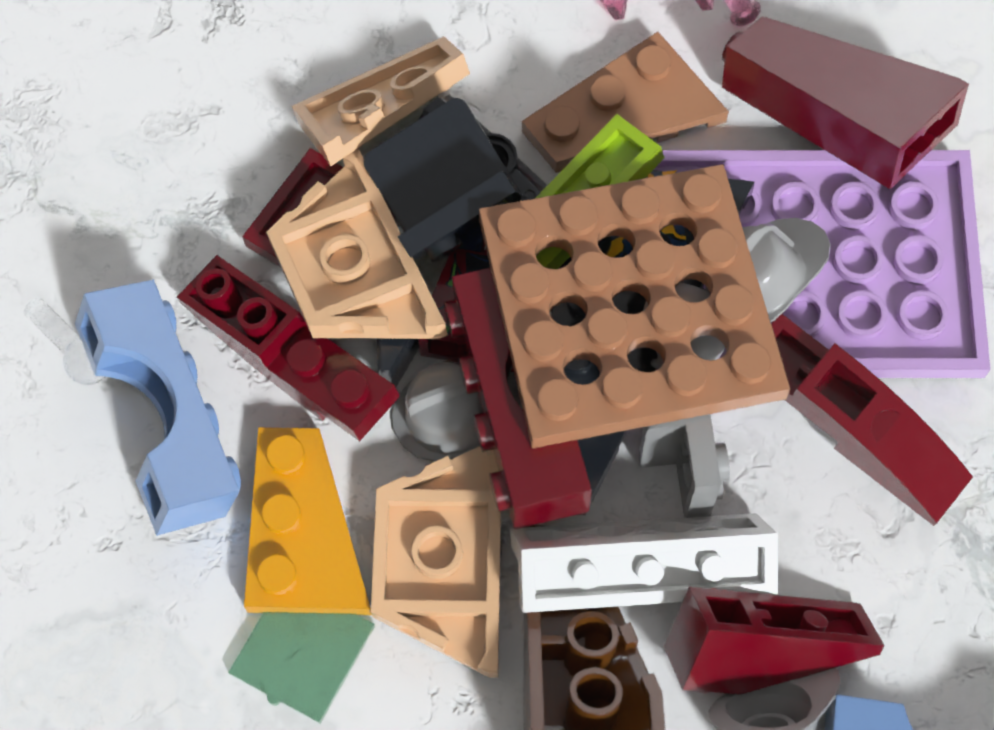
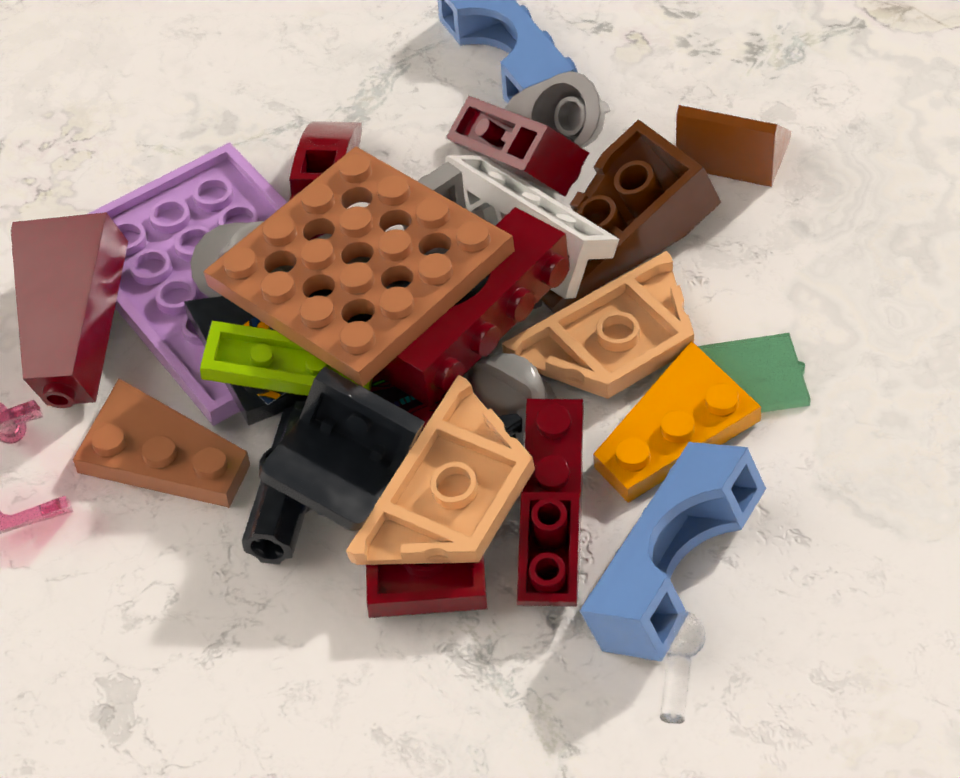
camera: 125 degrees left, 20 degrees down
light nougat wing [292,37,470,166] -> none

